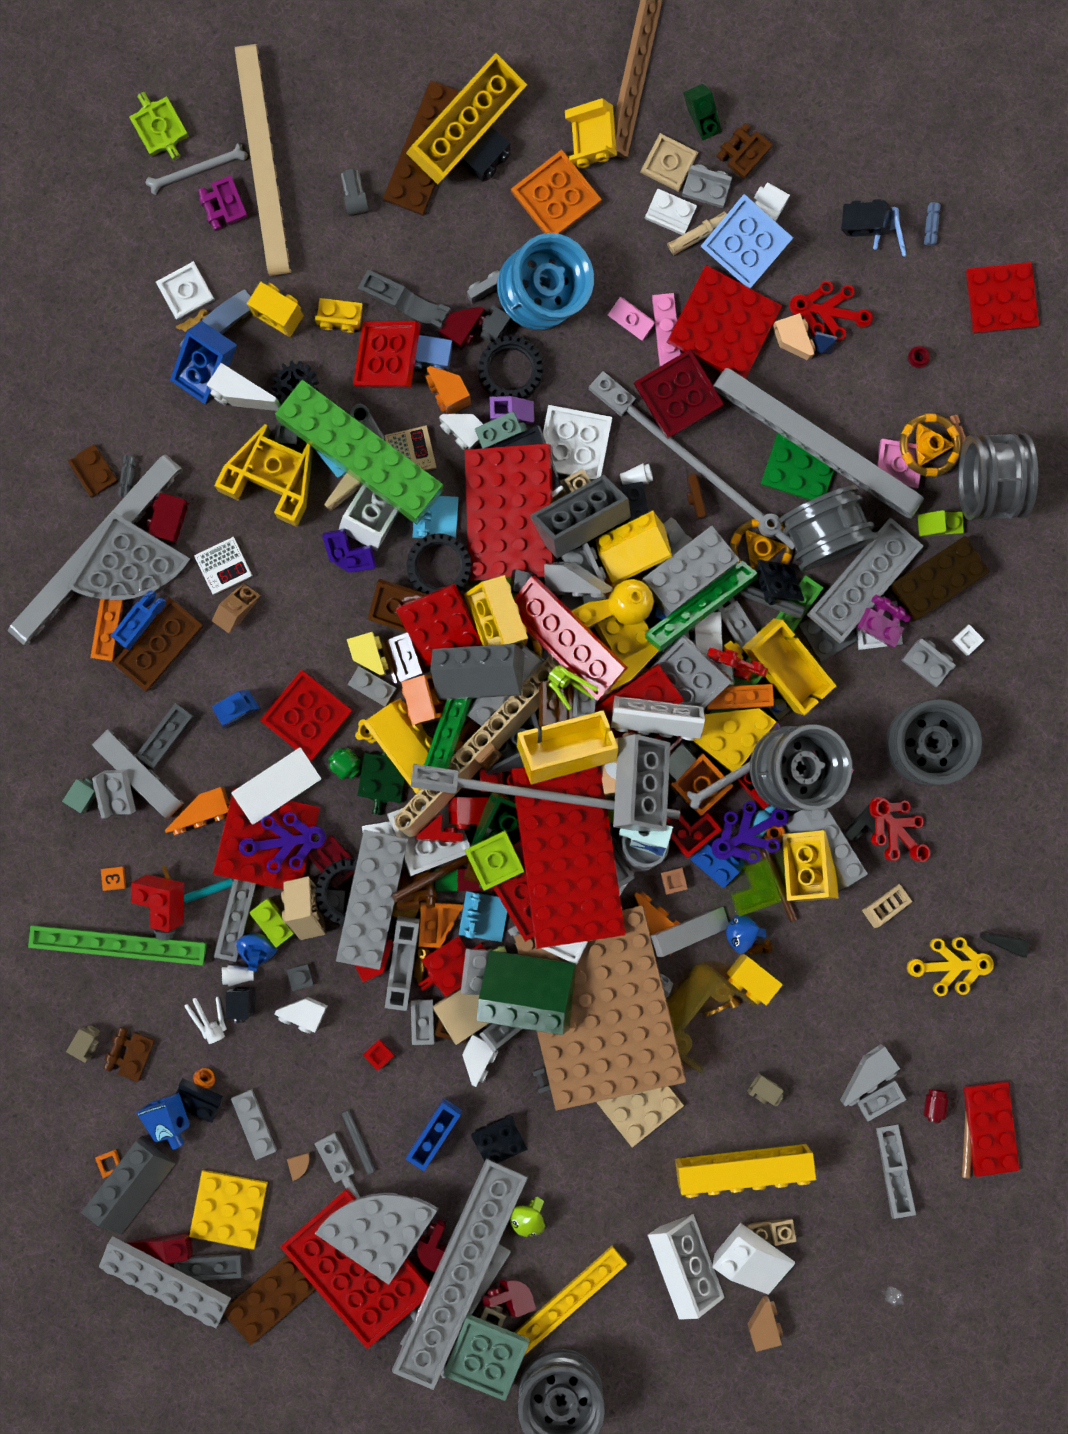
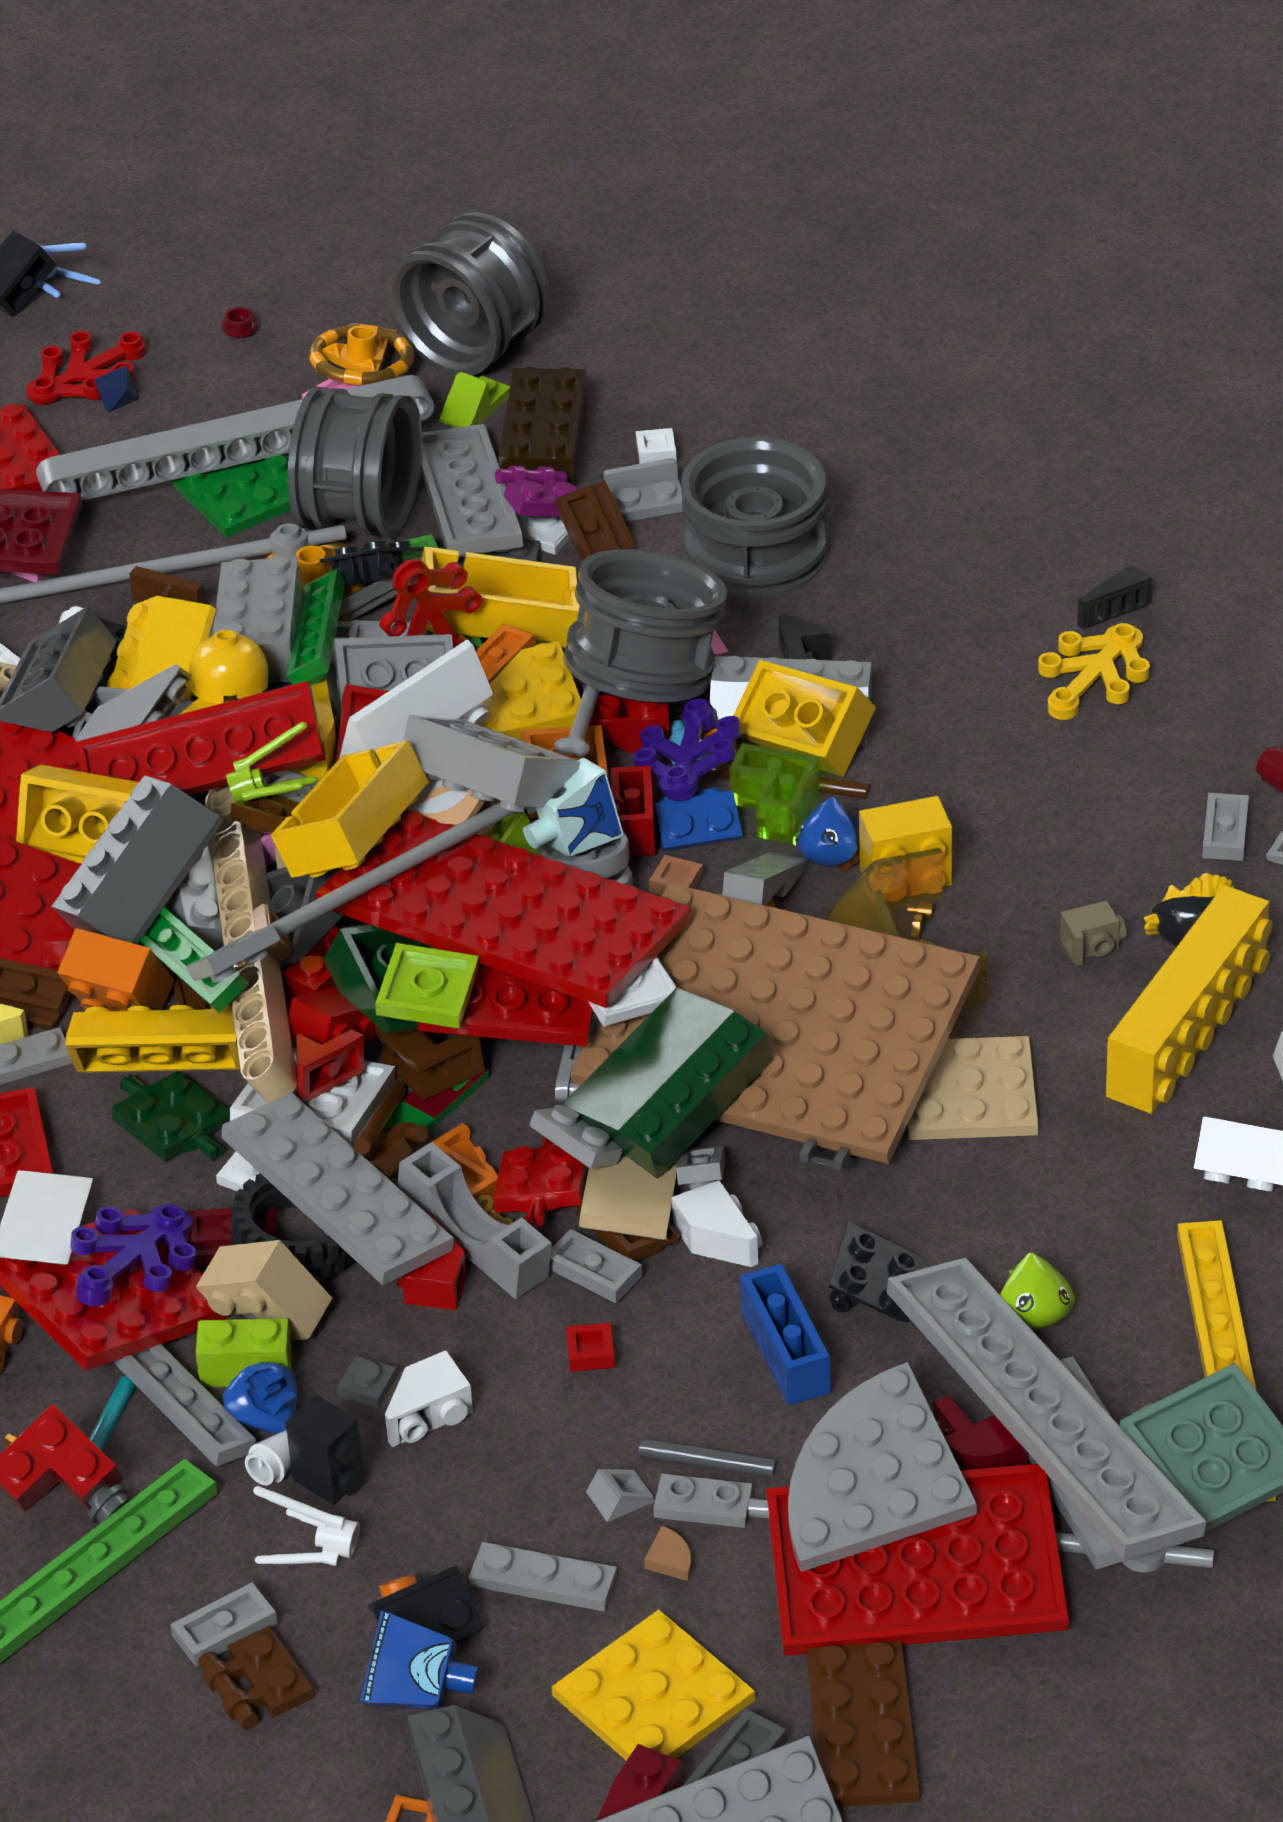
camera: 55 degrees left, 45 degrees down
dark tan brick [66,1025,100,1063] -> none
green head [328,748,361,780] -> none
yellow plate [355,719,376,743] -> none
medium azure hinge [458,891,507,942] -> none
dark red brick [481,1279,536,1317] -> none
light nougat slope [773,313,815,360] -> none
light grey slope [840,1044,900,1107] -> none
tan slope [862,884,912,928] -> none
red plant [869,797,930,862] -> none
sand blue axle [924,202,941,246] -> none
red plate [966,262,1039,334] -> none
none -> light grey plate [170,1582,277,1667]
none -> reddish brown plate [554,480,636,562]
none -> light grey slope [586,1469,655,1522]
none -> hair [1144,873,1234,946]

